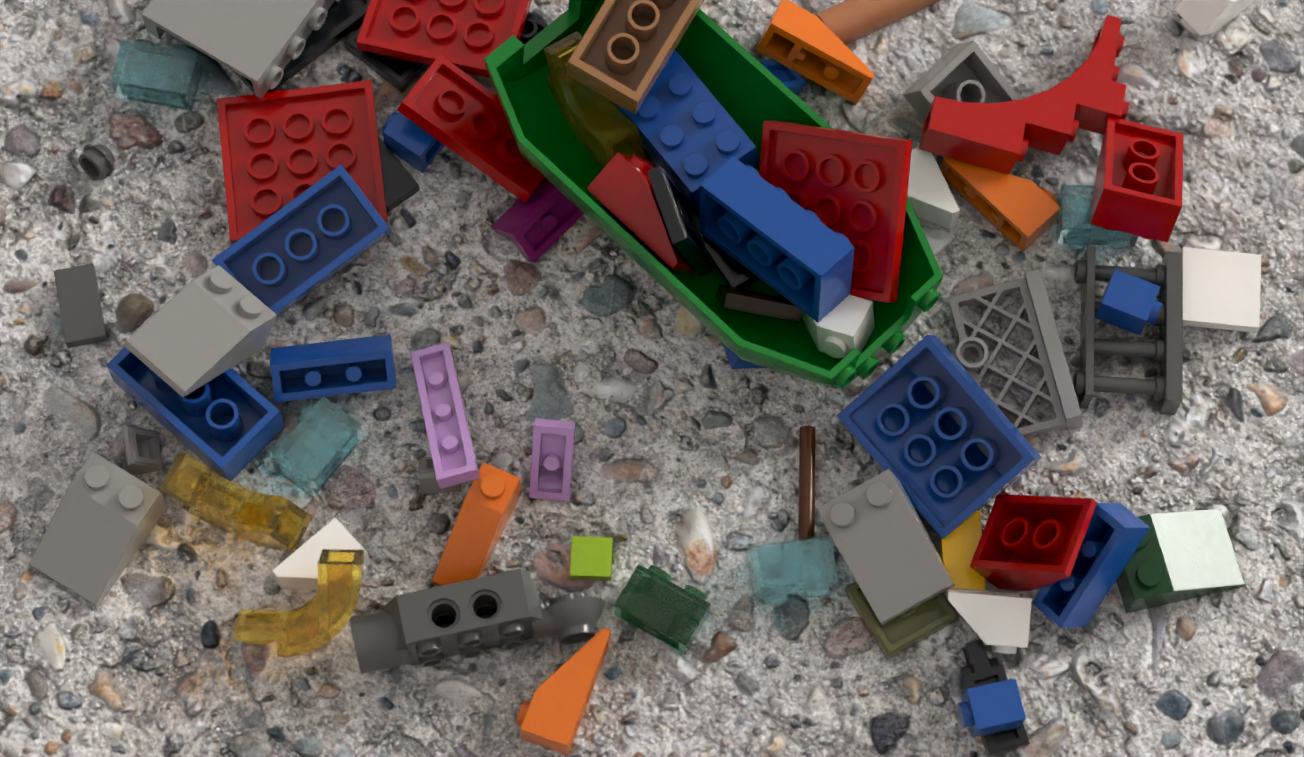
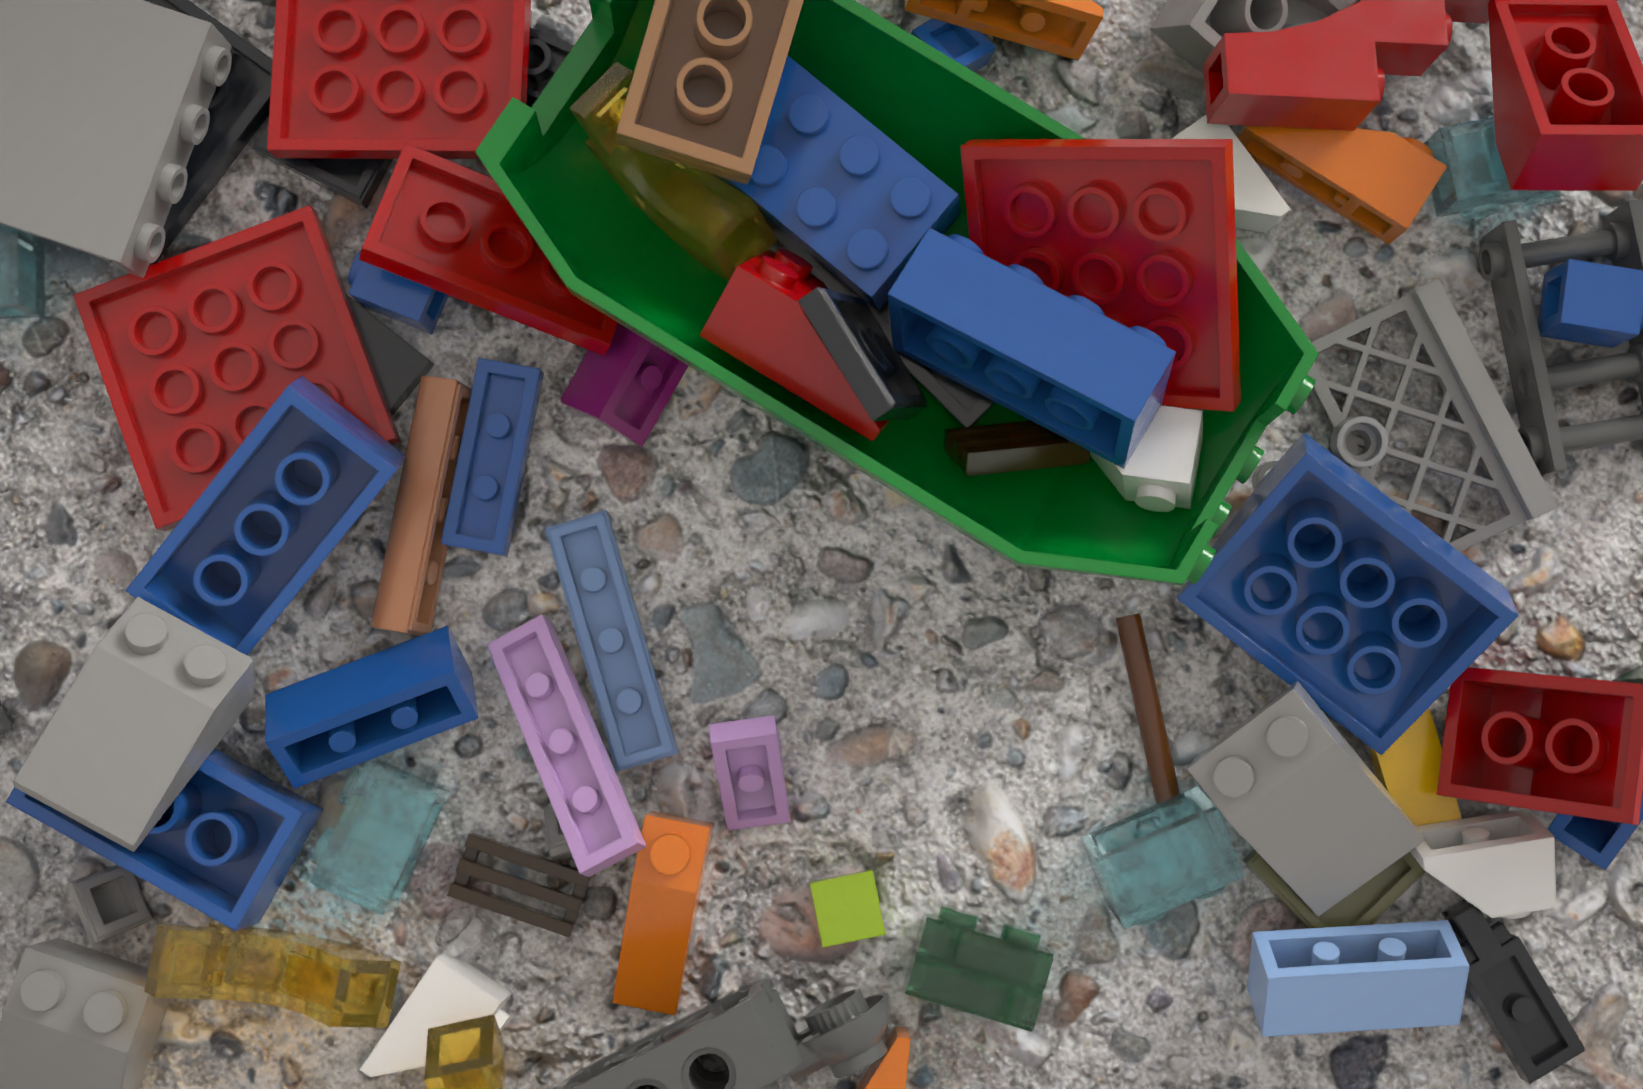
camera: 10 degrees left, 15 degrees up
blue brick [957,678,1026,738] -> none
none -> nougat brick [370,376,472,636]
none -> blue plate [441,357,544,557]
none -> dark brown tile [447,833,592,937]
none -> medium blue tile [545,510,680,772]
none -> light blue brick [1247,920,1470,1037]

